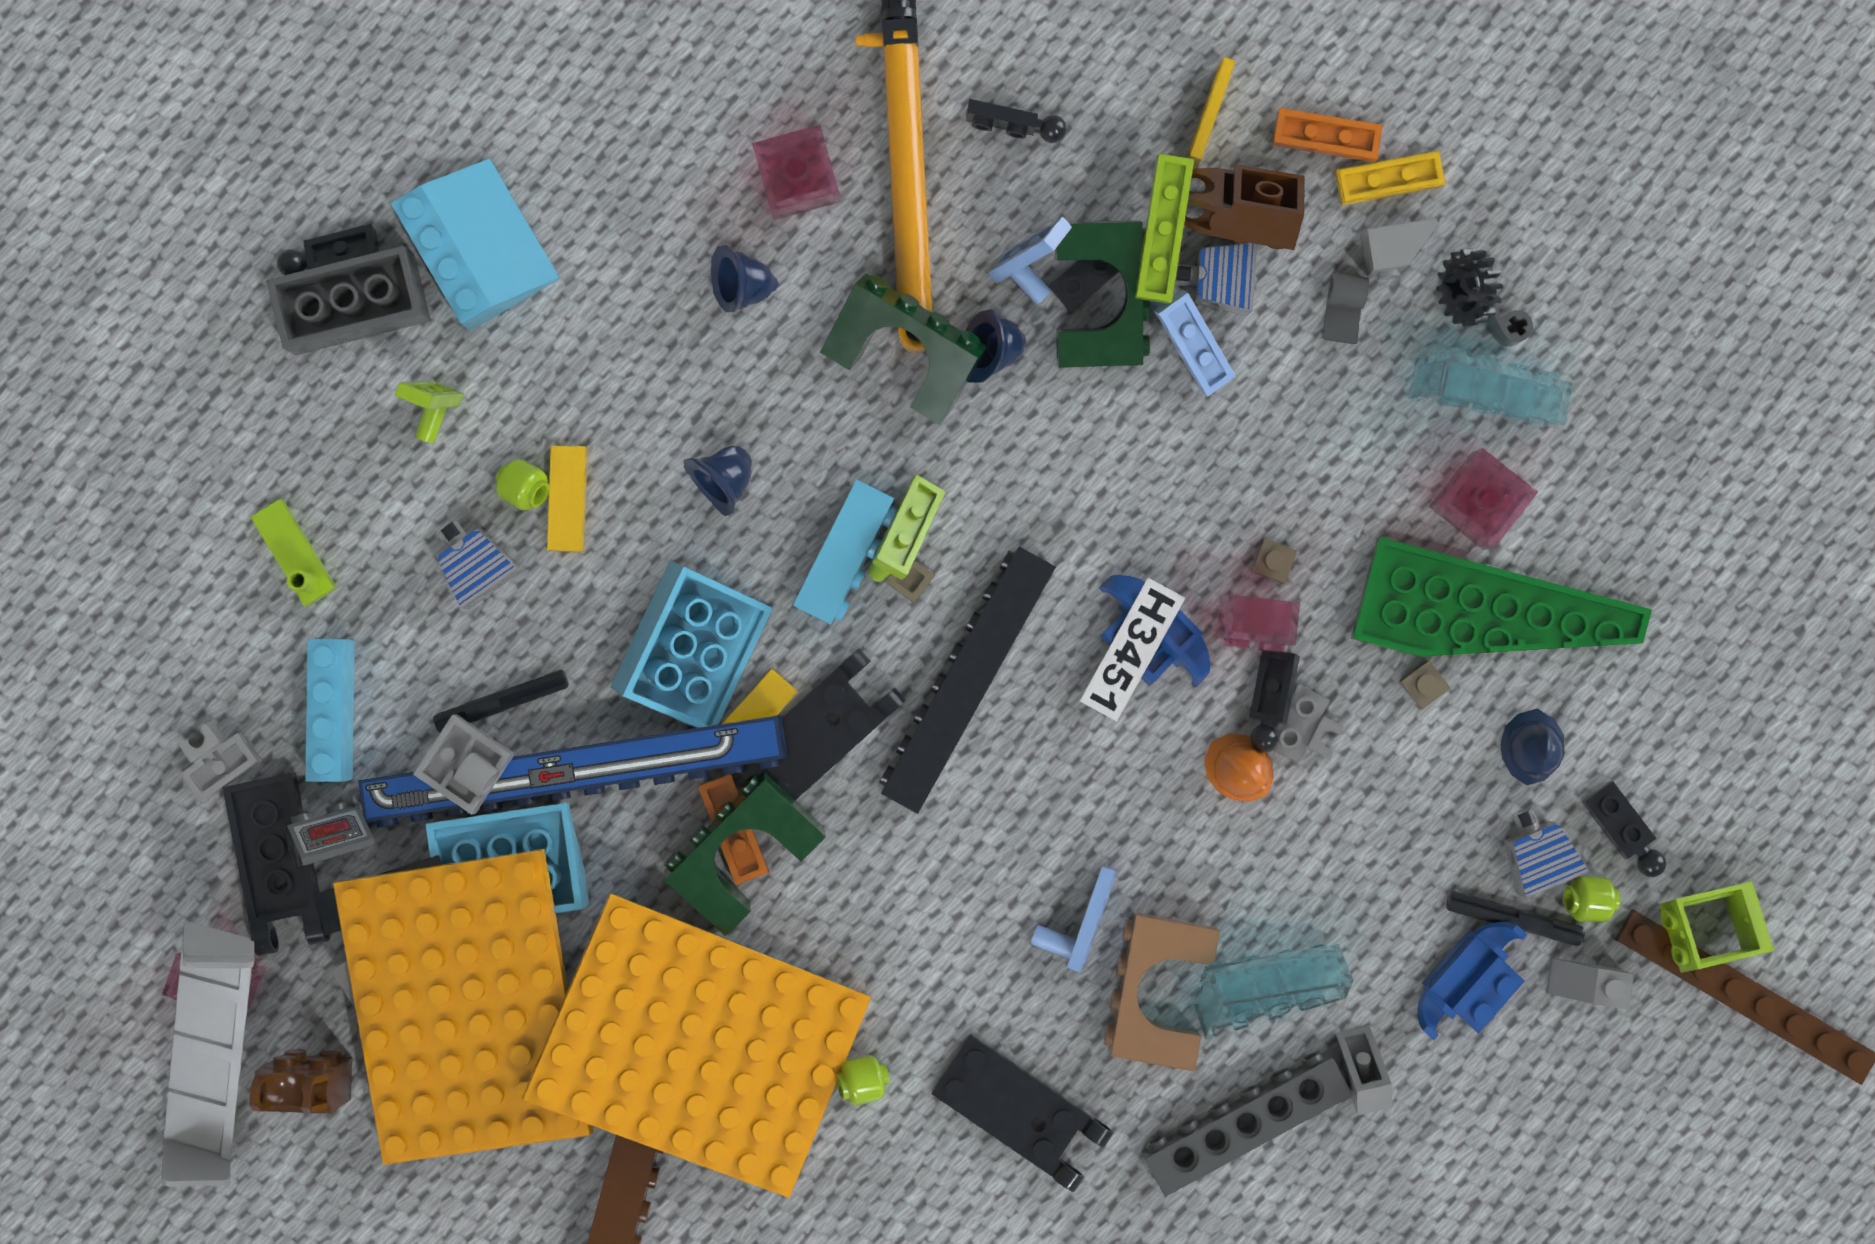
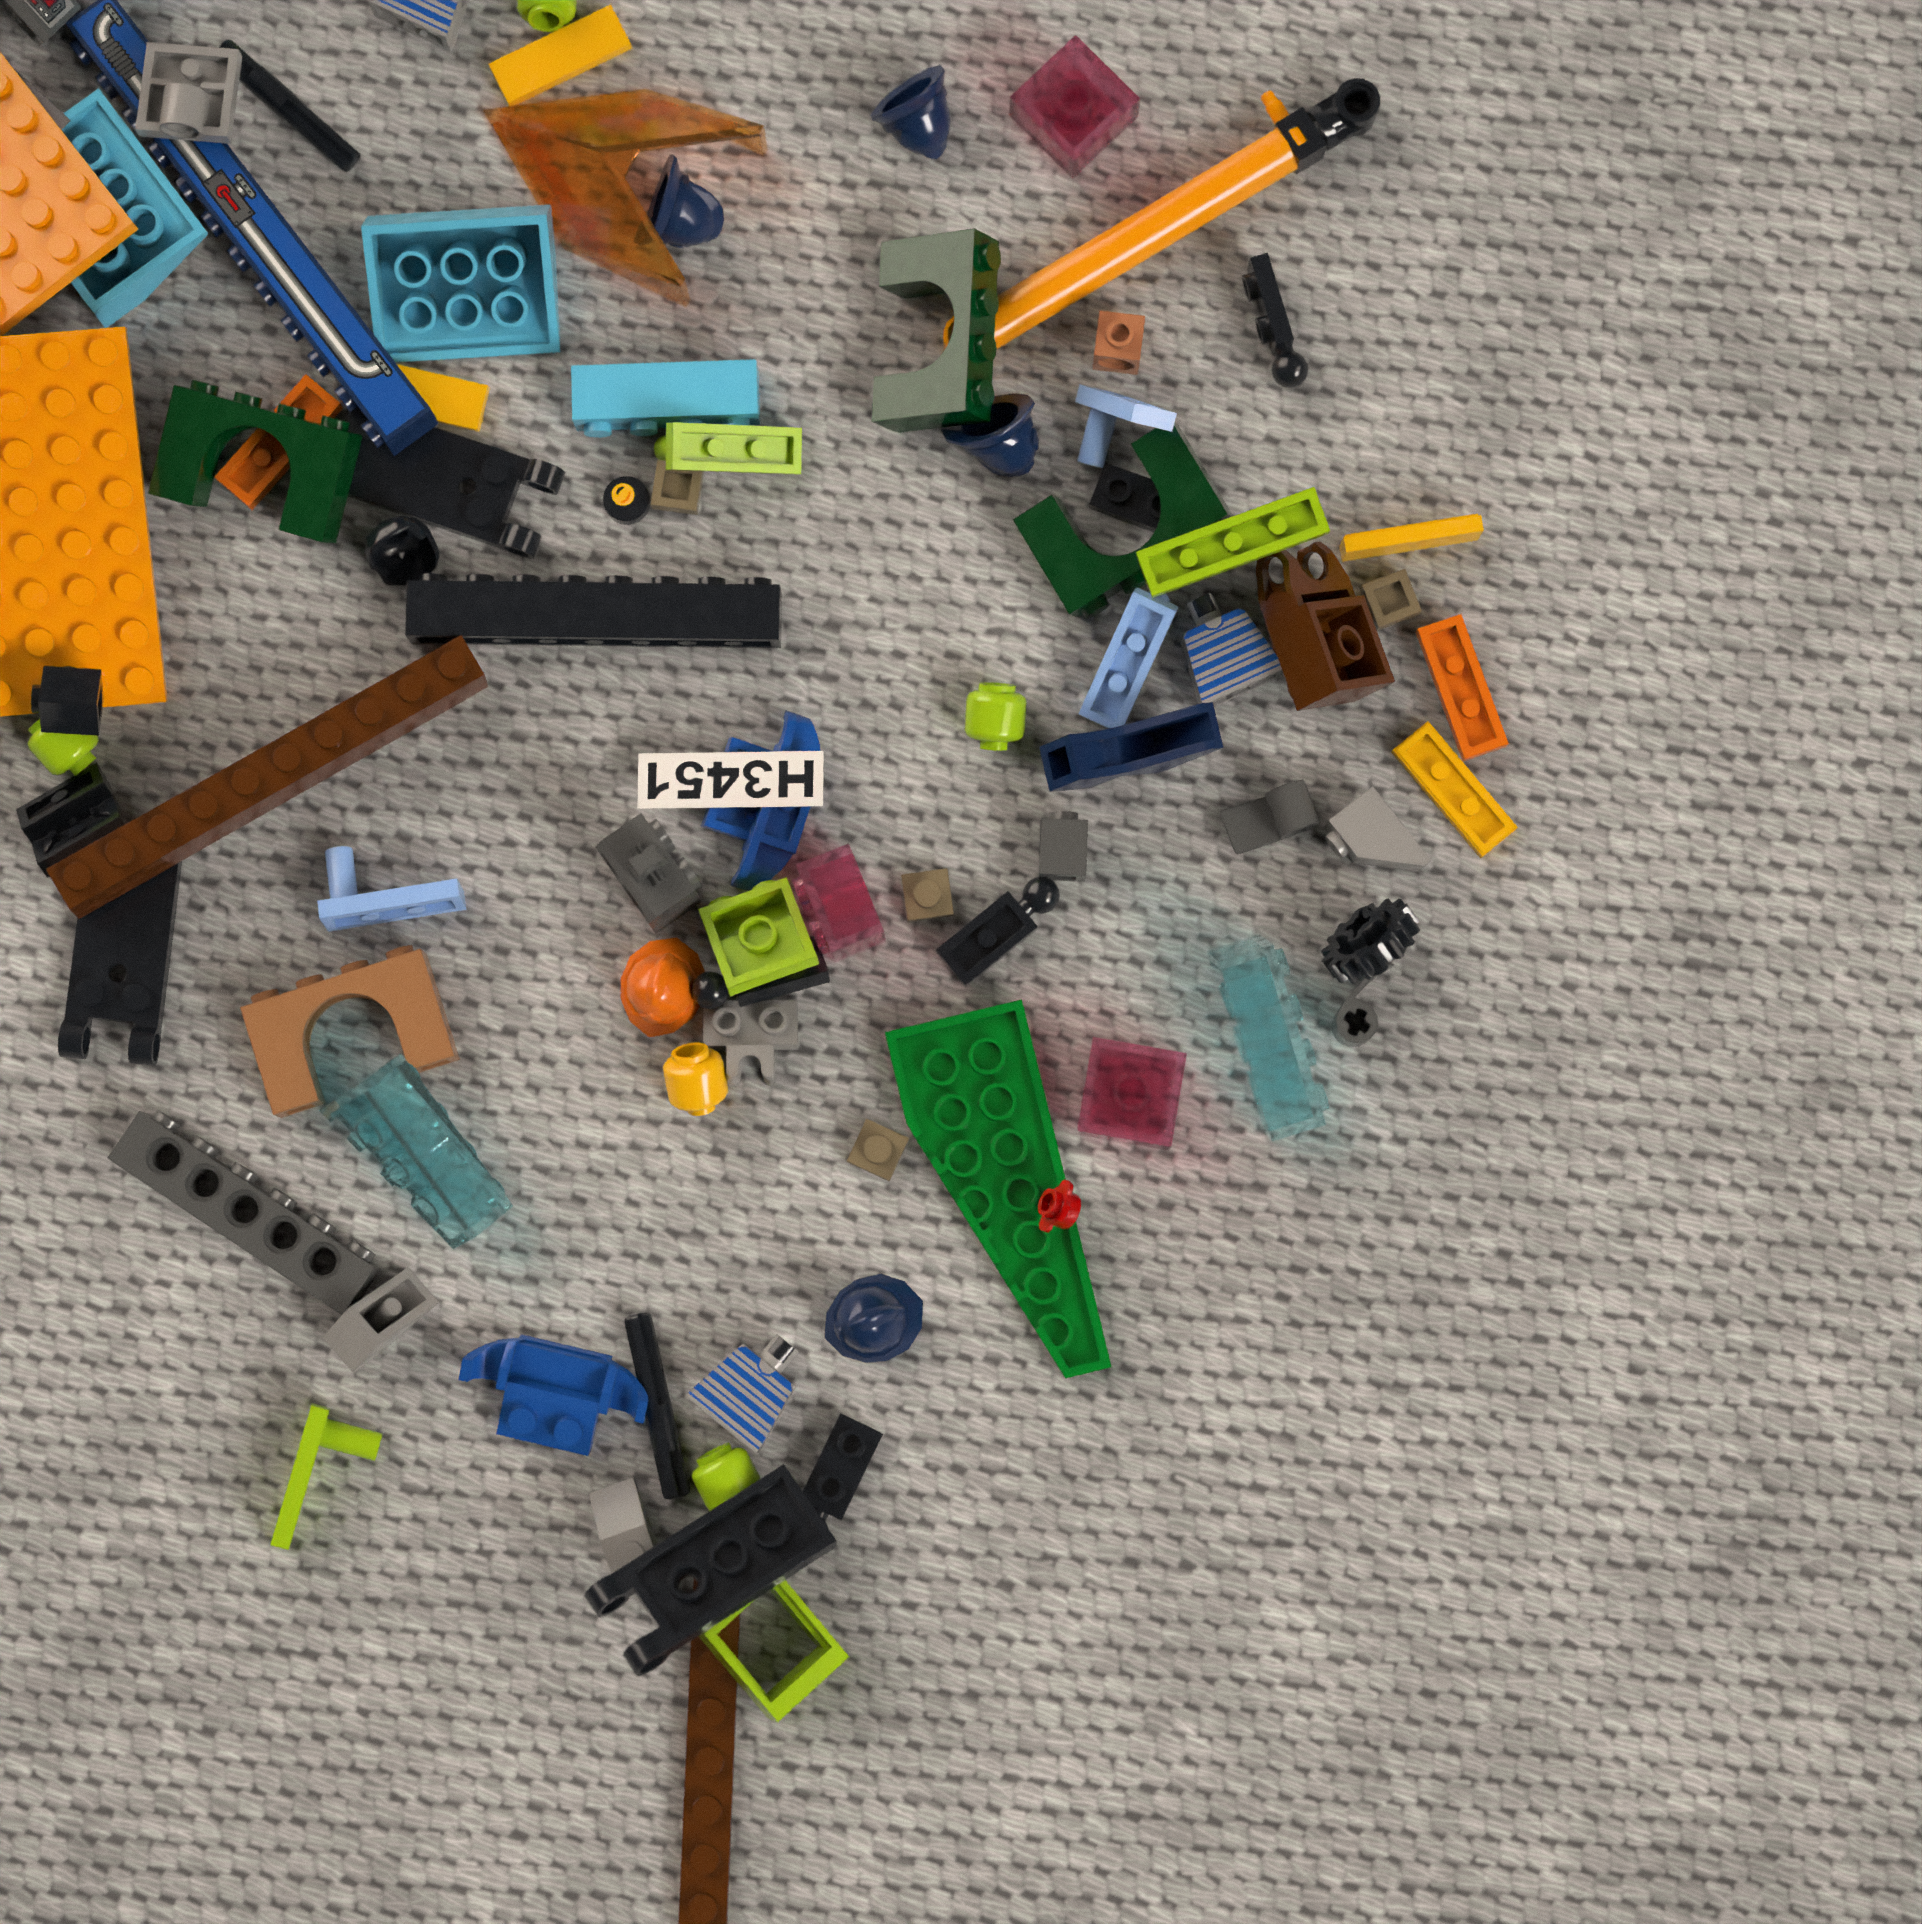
camera: 65 degrees right, 5 degrees down
none -> black slope [16,763,127,878]
none -> black brick [31,666,104,736]
none -> reddish brown brick [46,635,488,919]
none -> lime piece [270,1403,383,1550]
none -> black hair [365,516,440,586]
none -> clear orange windscreen [483,89,768,308]
none -> black hinge [584,1464,837,1676]
none -> dark grey hinge [595,813,703,934]
none -> black tile [603,476,650,525]
none -> yellow head [663,1042,728,1116]
none -> lime plate [698,877,819,996]
none -> black plate [936,877,1060,988]
none -> lime head [964,682,1027,751]
none -> dark grey brick [1038,811,1088,882]
none -> red plate [1038,1180,1081,1233]
none -> dark blue arch [1039,702,1224,792]
none -> nougat brick [1092,310,1145,375]
none -> dark tan plate [1360,569,1422,631]

